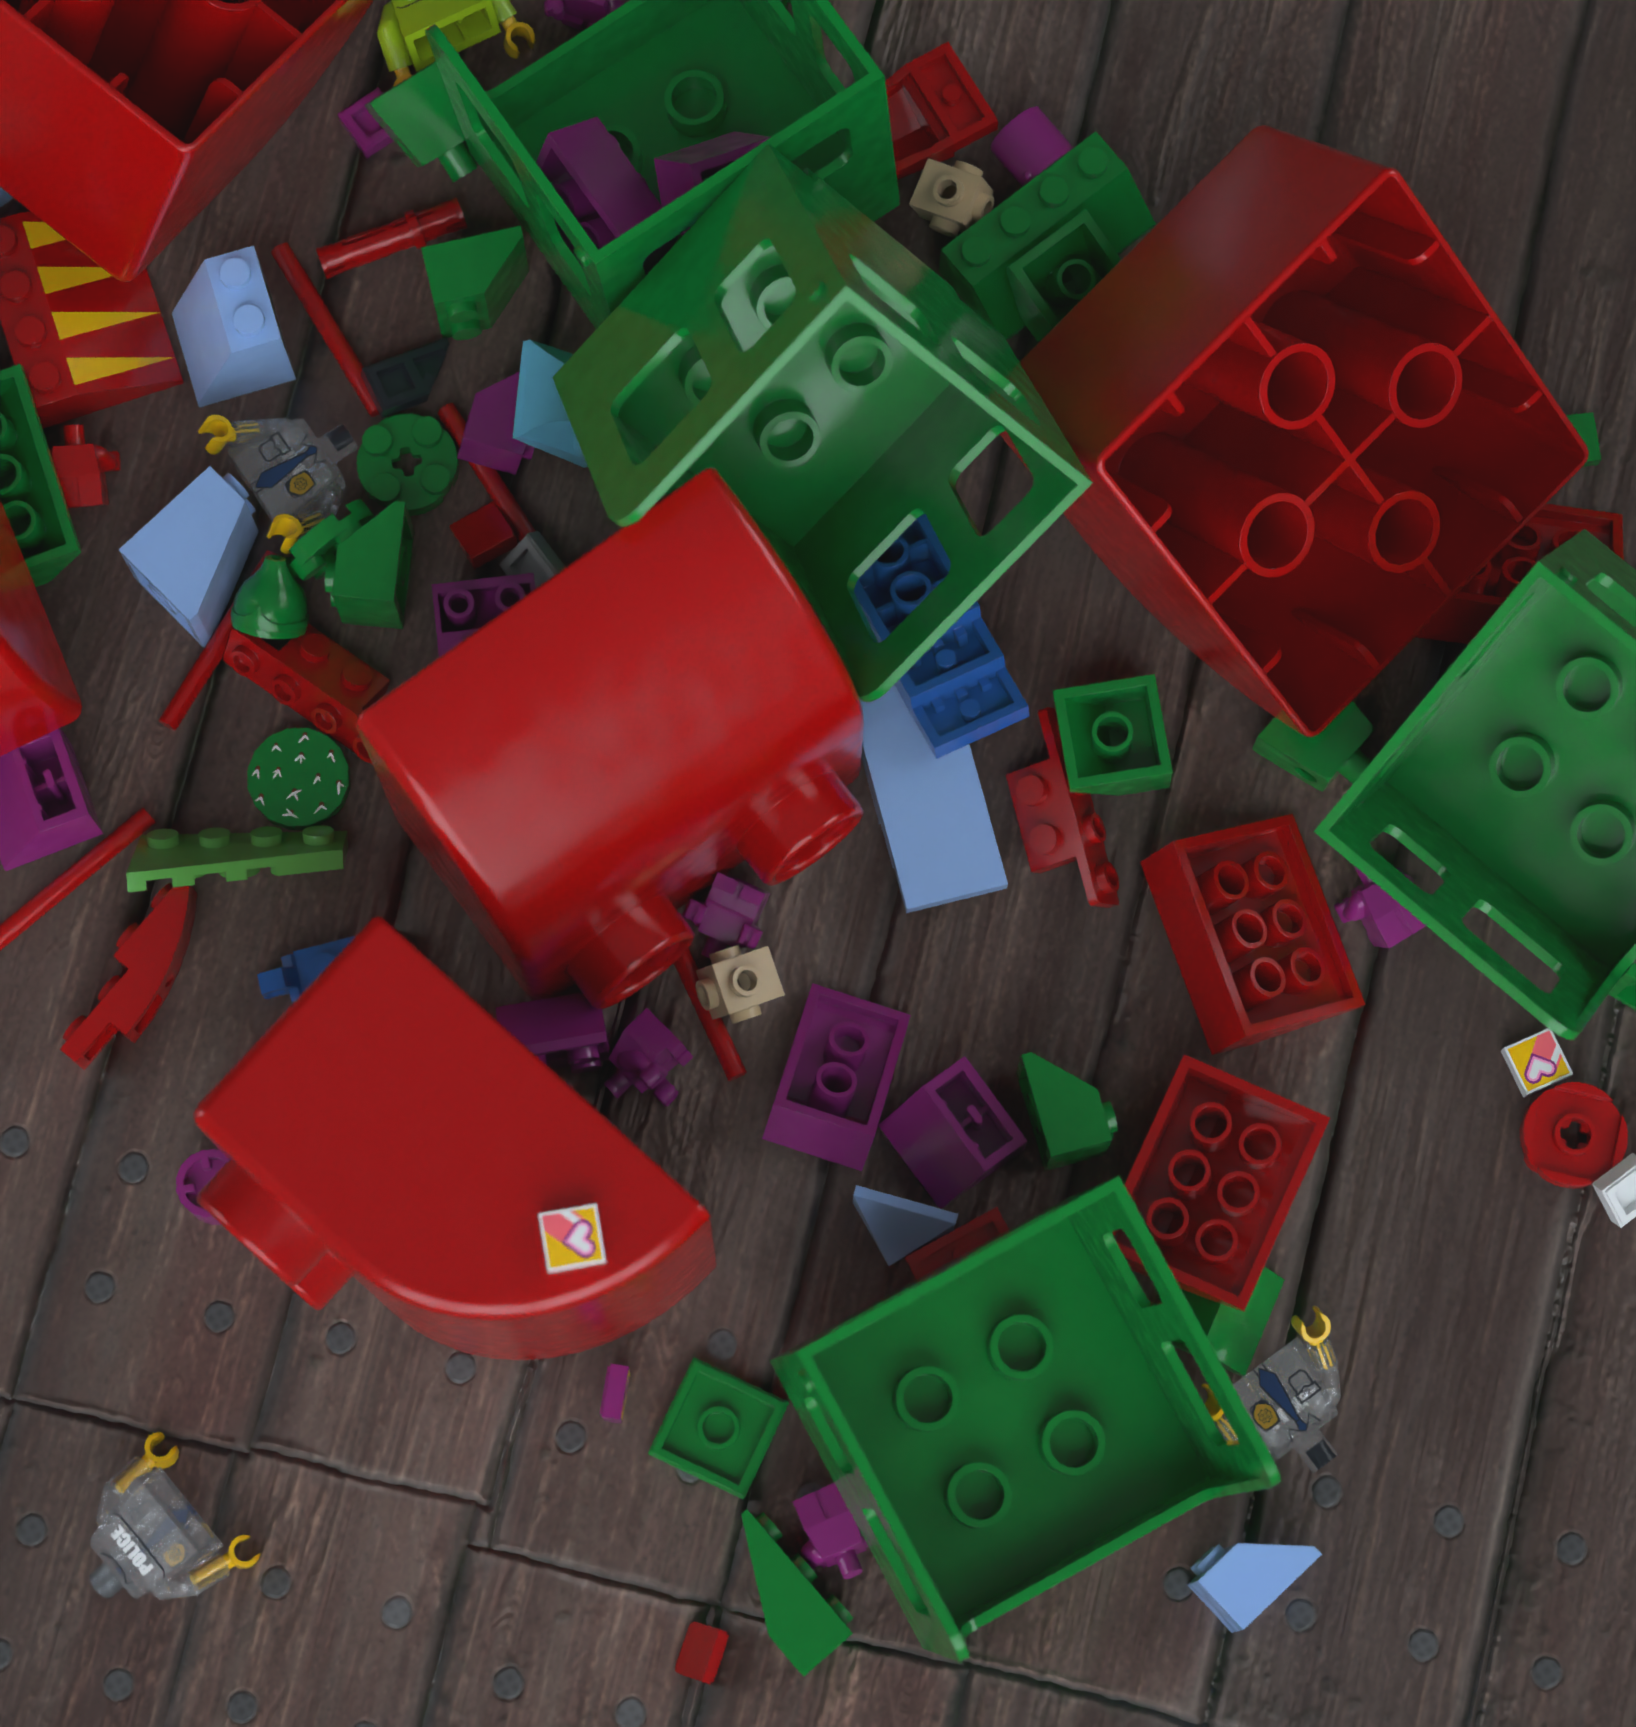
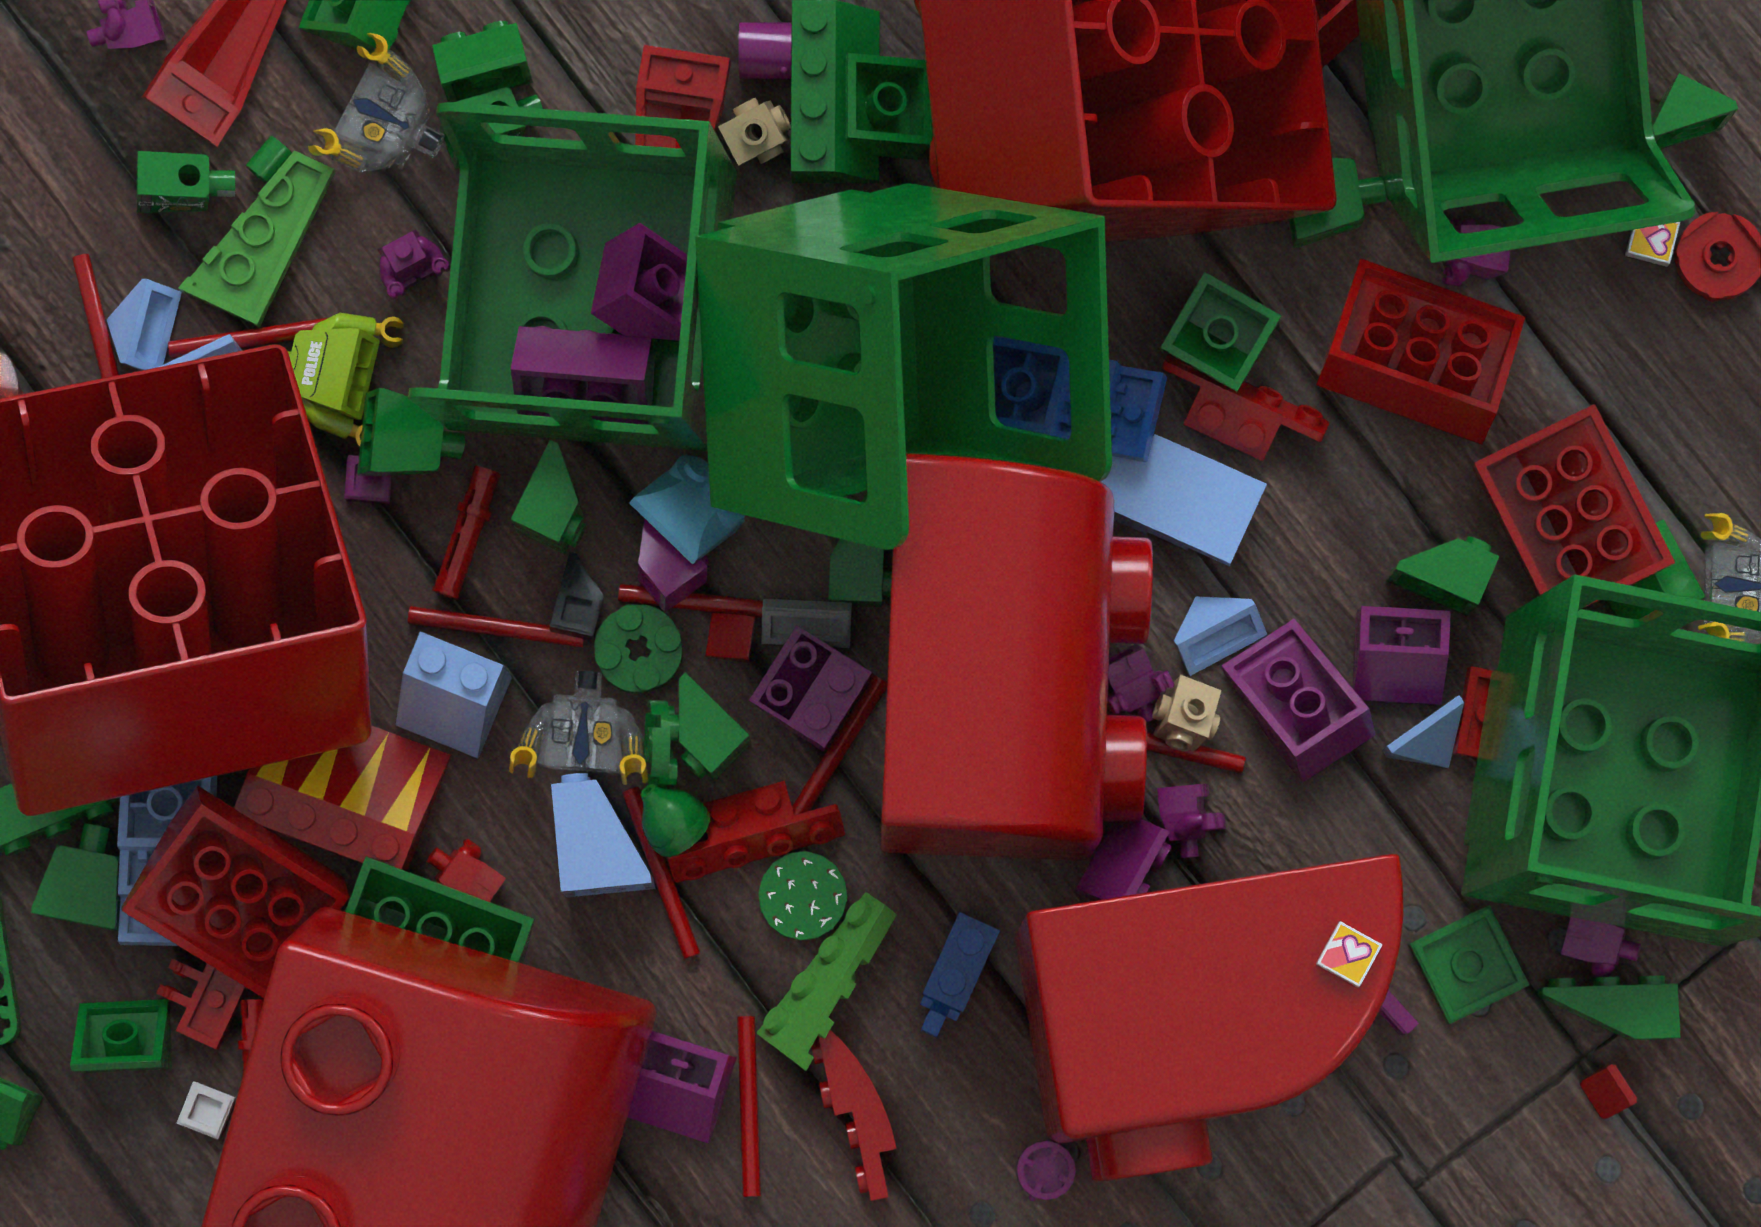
camera: 50 degrees left, 5 degrees up
none -> light blue slope [1174,596,1267,676]

